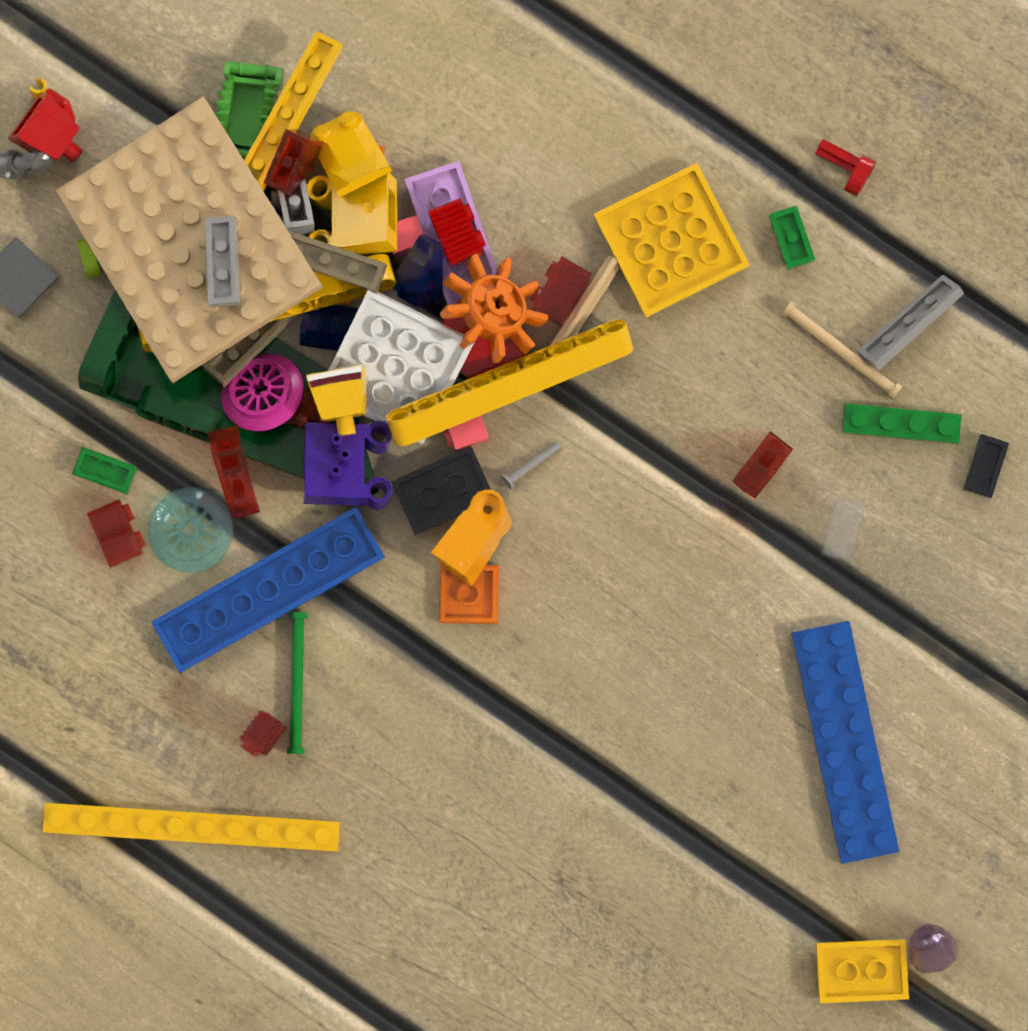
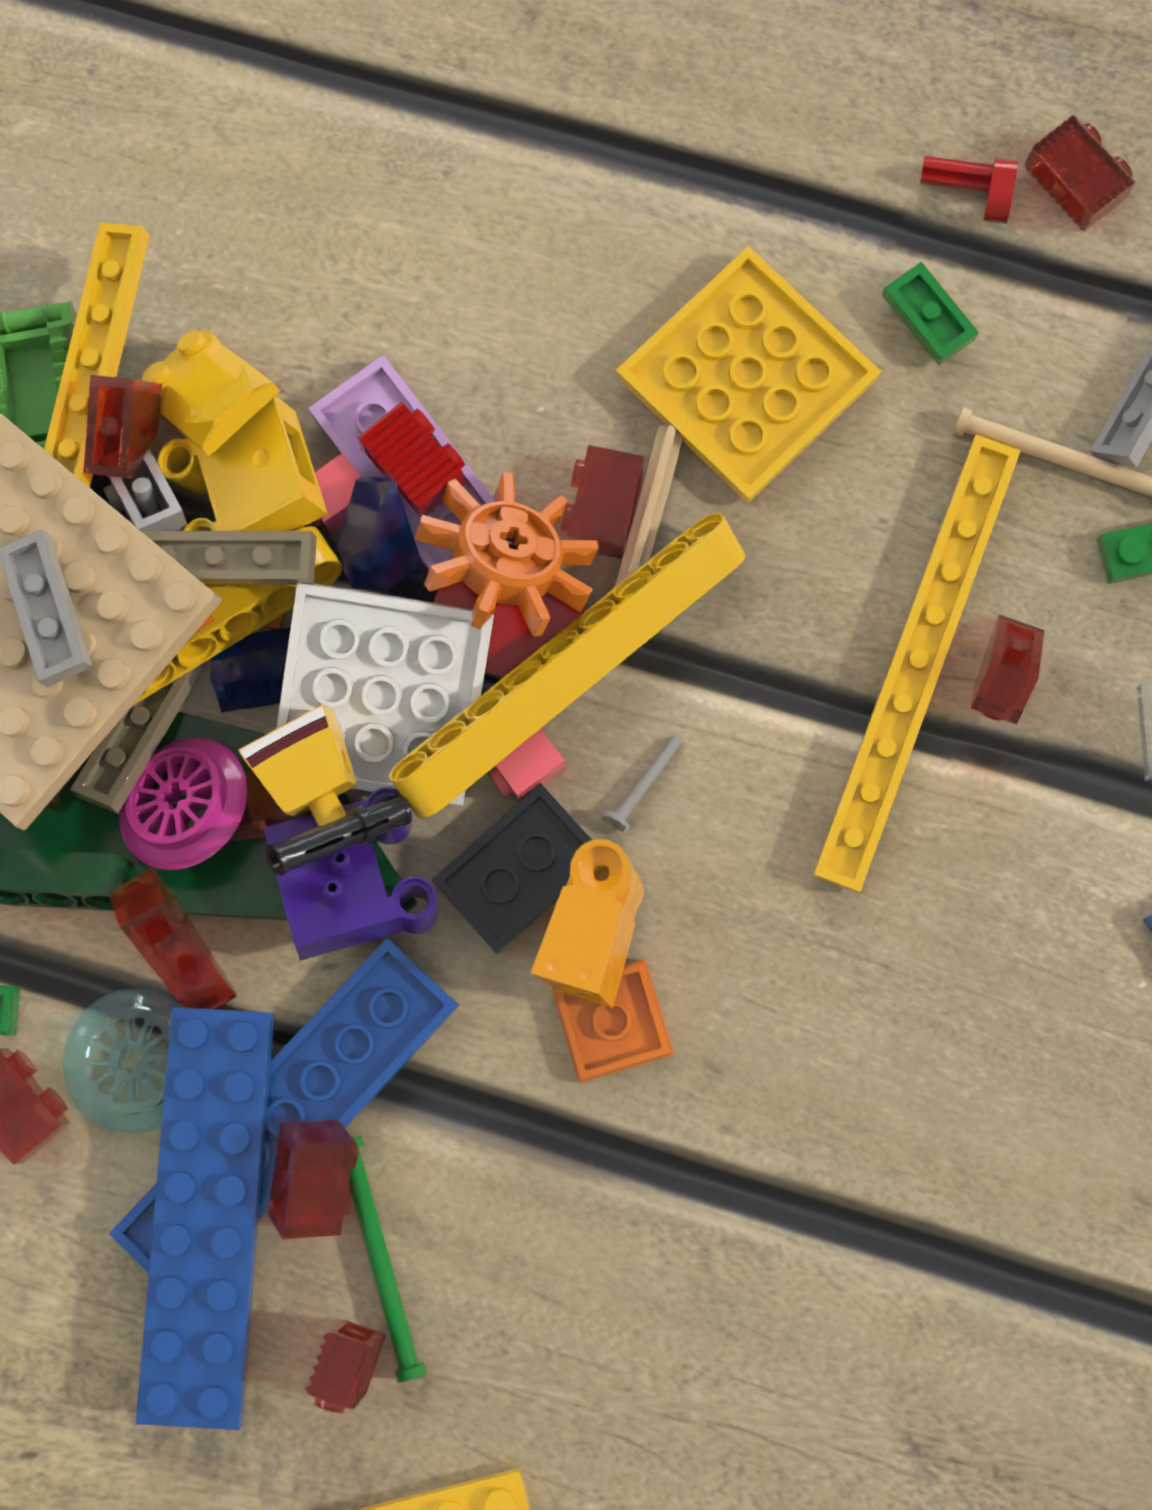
camera: 10 degrees left, 5 degrees down
none -> blue plate [136,1007,275,1430]
none -> black pin [265,794,412,876]
none -> clear red brick [268,1120,358,1239]
none -> yellow plate [812,435,1021,894]
none -> clear red brick [1024,115,1136,231]

